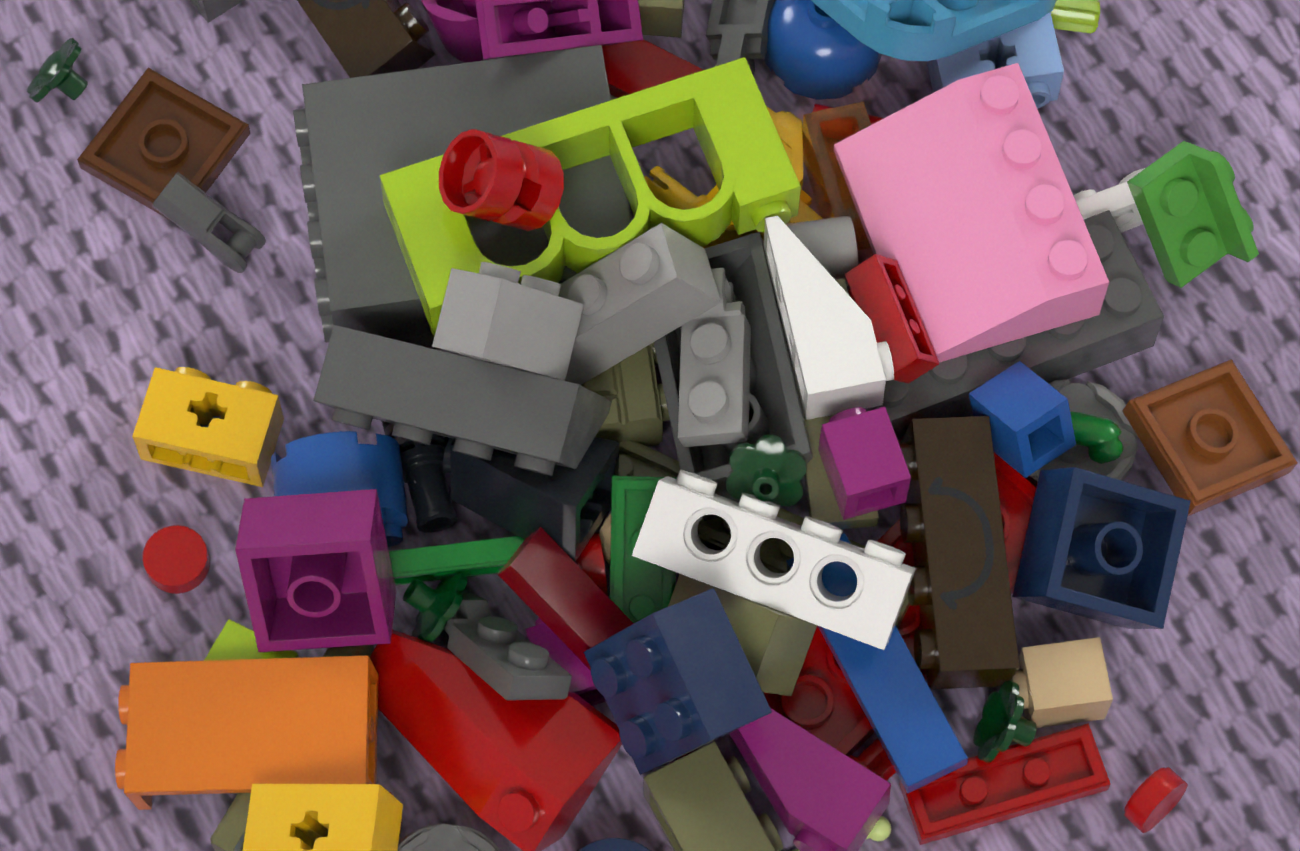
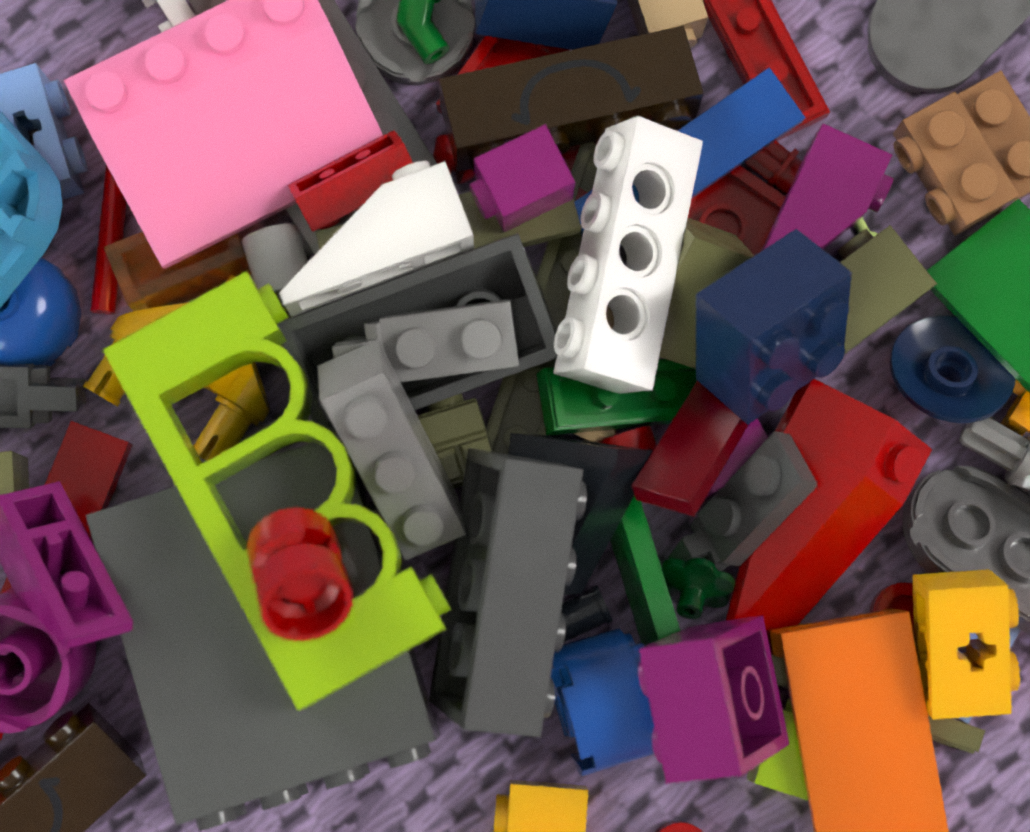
camera: 100 degrees left, 15 degrees up
light grey brick [432,262,584,381] -> none
dark green plant [726,435,807,506] -> none
blue brick [969,361,1076,478] -> none
dark green plant [973,680,1037,763] -> none

